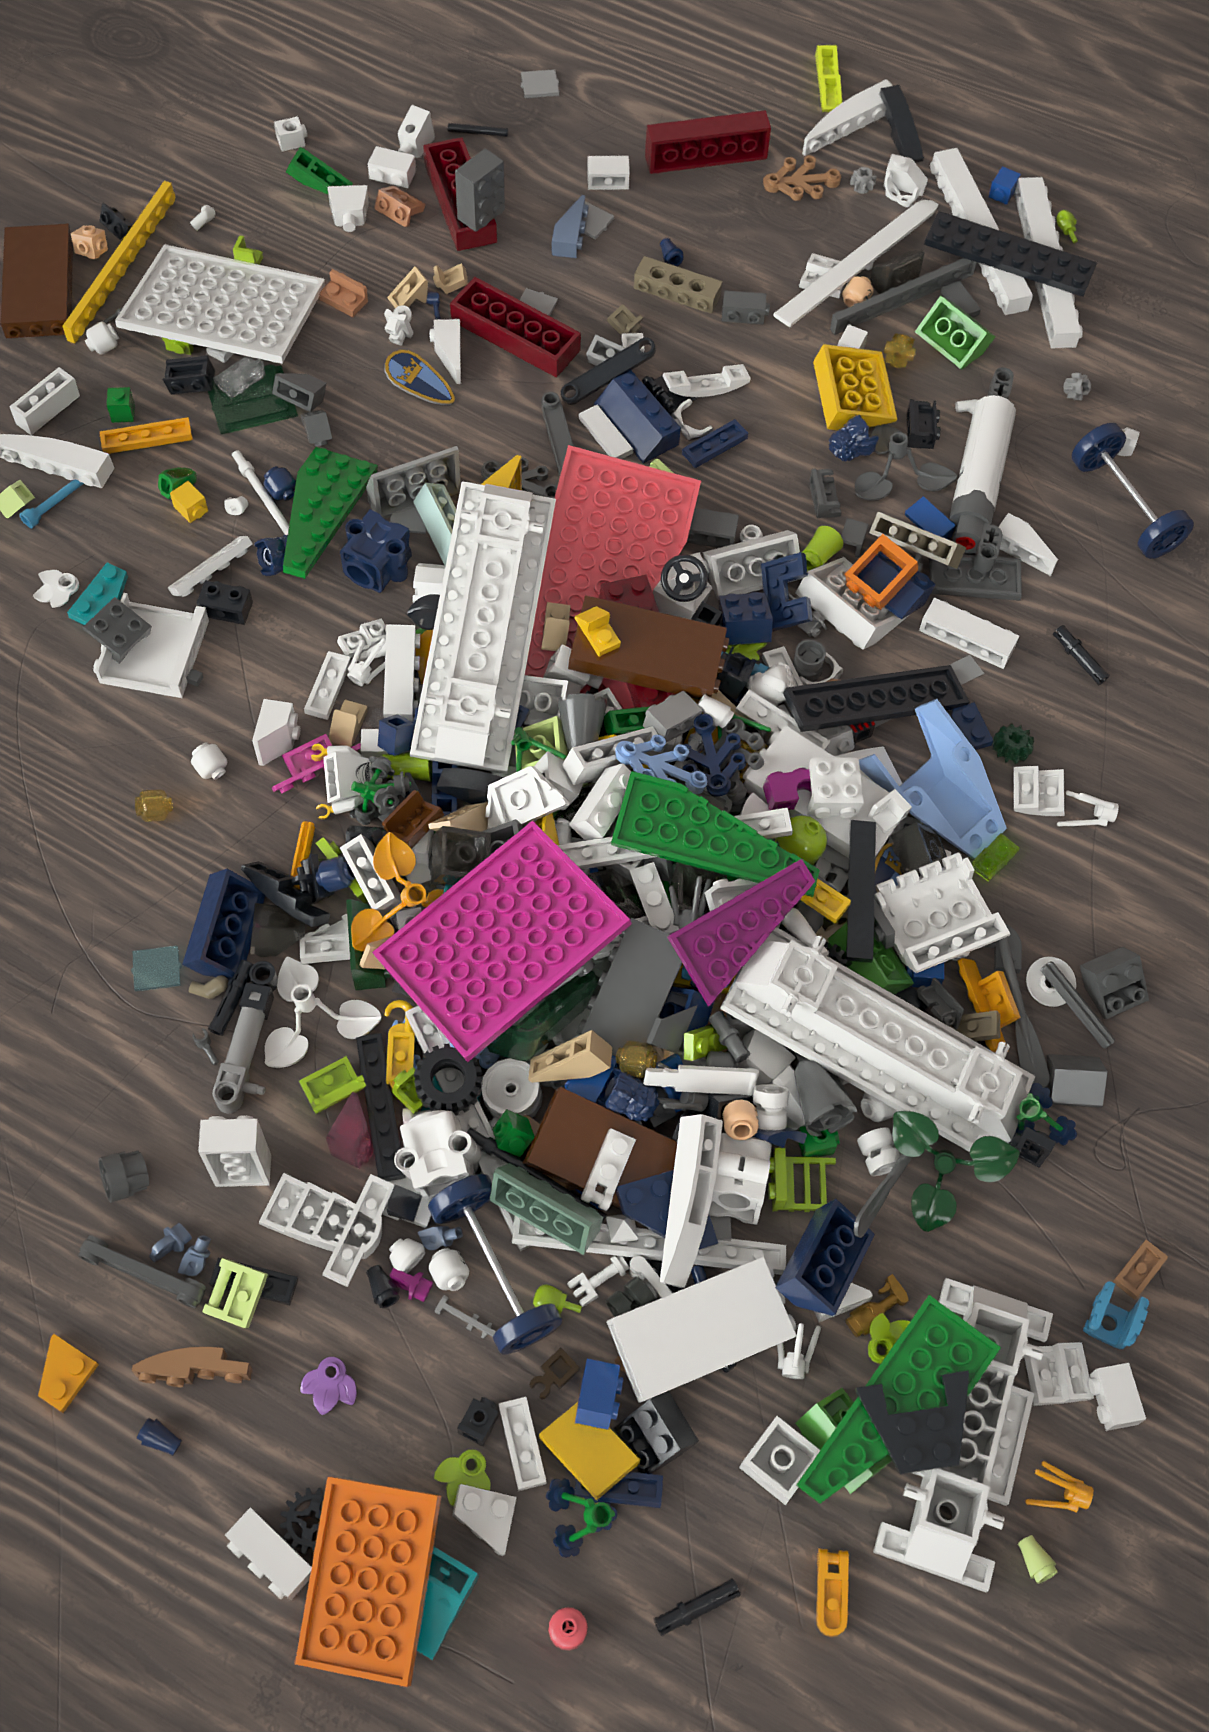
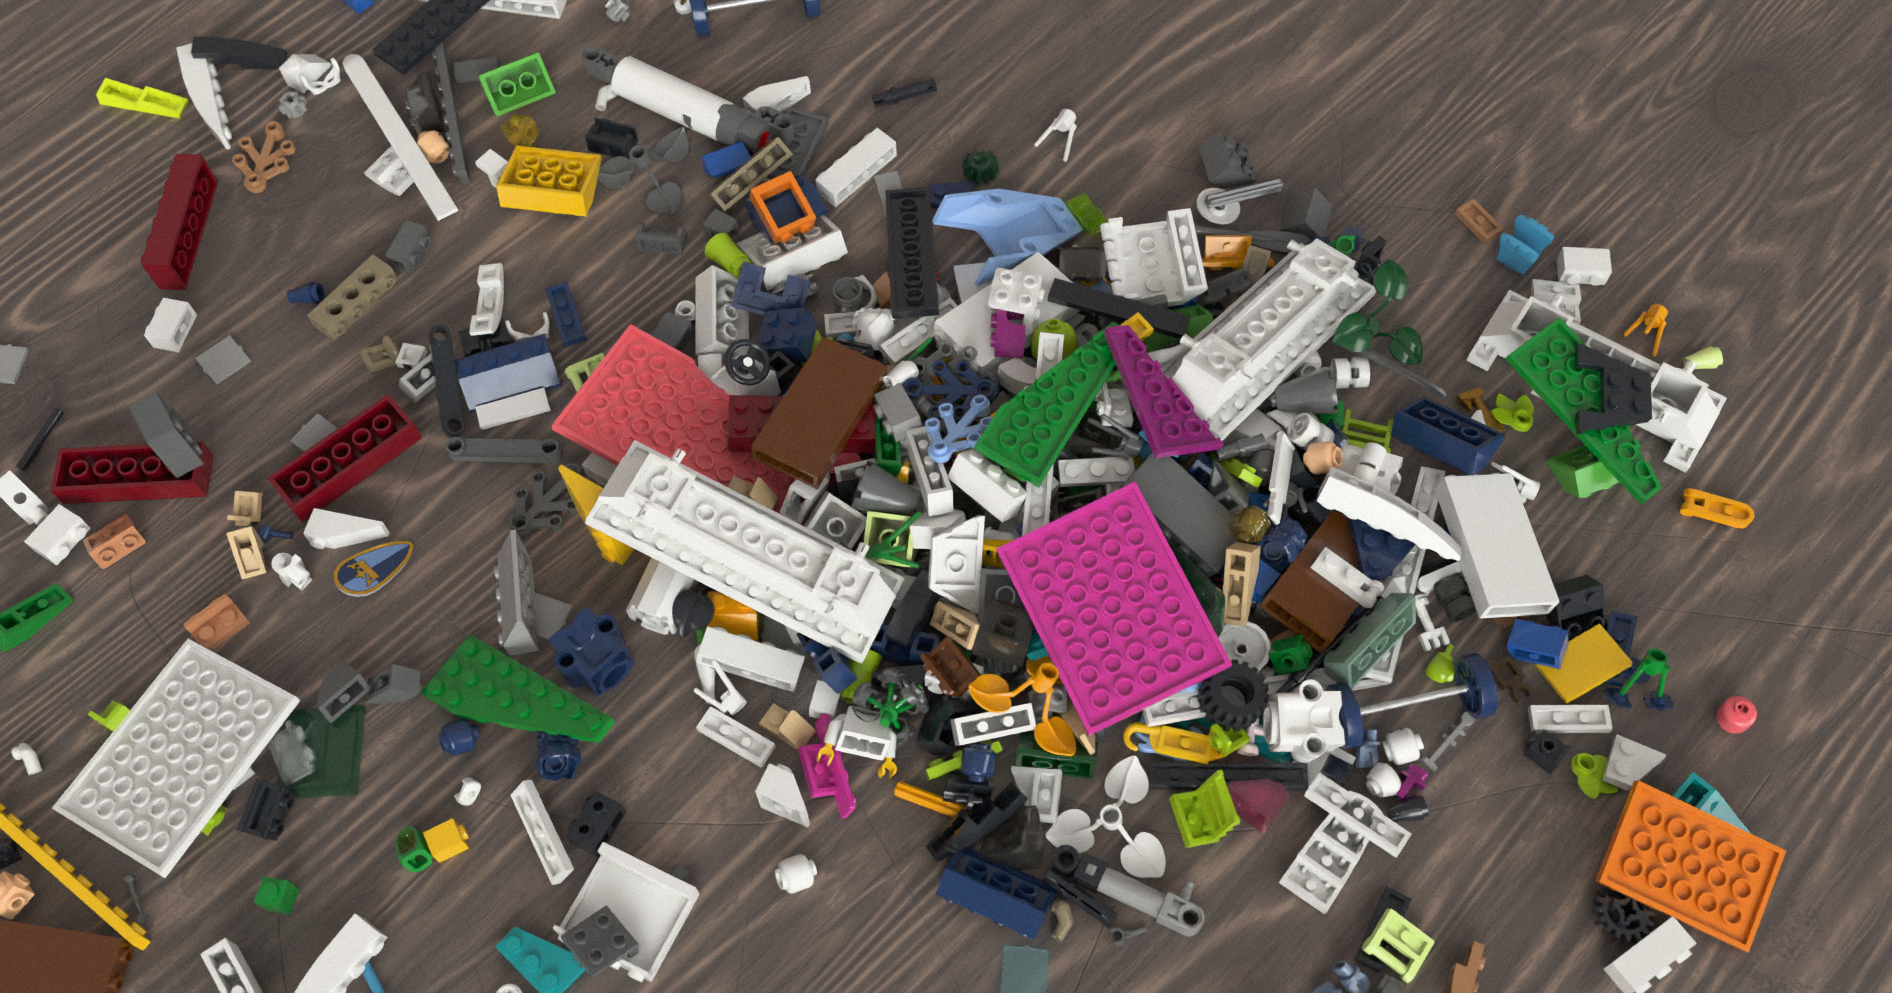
camera: 70 degrees left, 0 degrees up
white head [85,322,119,355] -> none
light orange plate [100,417,193,454] -> none
clear yellow head [135,789,173,822] -> none
white brick [199,1116,271,1187] -> none
white bar [232,450,289,535] -> none
medium lavender plate [301,1357,357,1415] -> none
white torso [328,185,369,232] -> none
white slope [337,619,386,658] -> none
light aqua brick [413,483,456,565] -> none
sand blue slope [552,195,589,258] -> none
yellow slope [575,606,621,657] -> none
black pin [653,1578,741,1637] -> none
white brick [740,1416,820,1505] -> none
dark blue hair [828,415,879,461] -> none
white panel [868,789,912,833] -> none
white brick [930,148,1033,315] -> none
white slope [1014,766,1065,816] -> none

